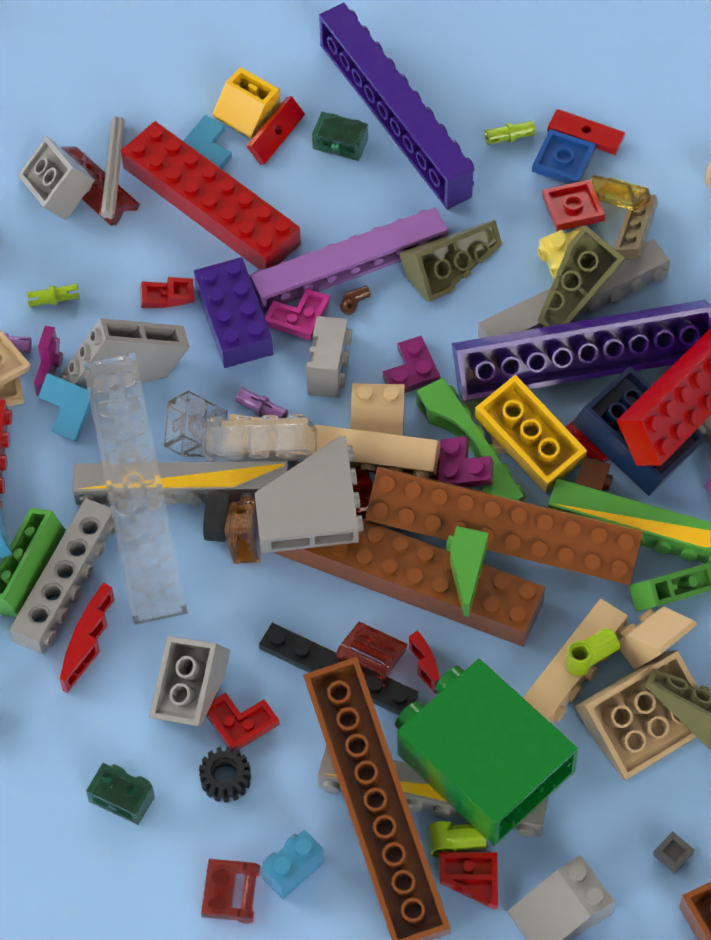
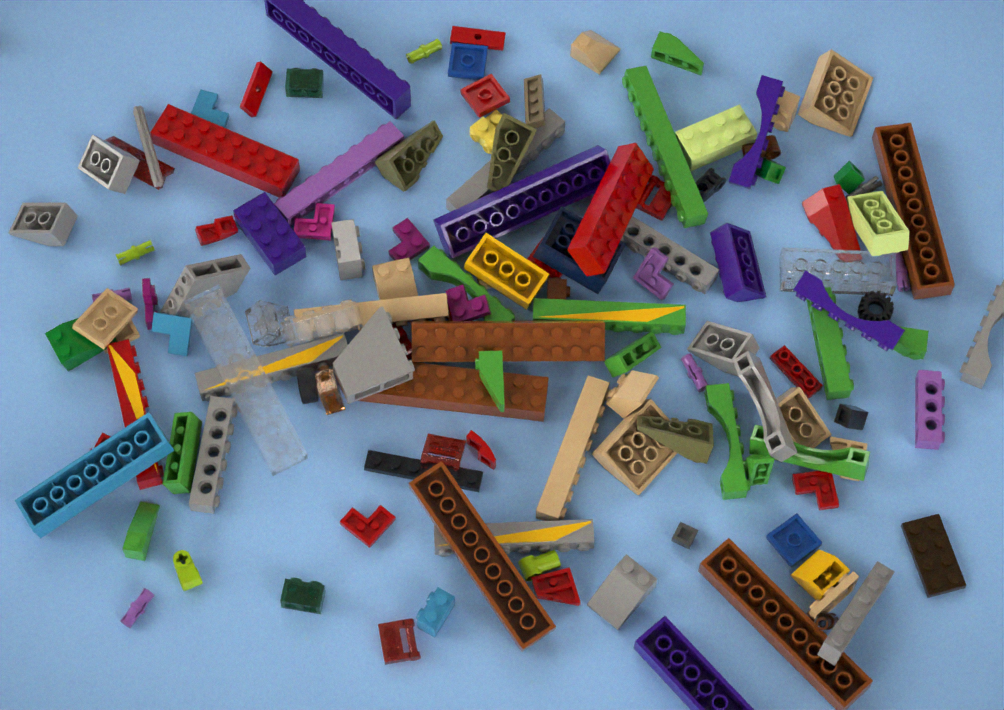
camera: 20 degrees left, 5 degrees up
red slope [60,582,115,693] -> none
light grey slope [149,636,230,727] -> none
black tyre [199,746,251,803] -> none
yellow slope [212,67,280,139] -> none
medium lavender pin [235,387,288,421] -> none
reddish brown arm [340,285,371,315] -> none
green brick [395,658,578,846] -> none
lime piece [565,628,620,676] -> none
clear yellow panel [591,175,651,211] -> none

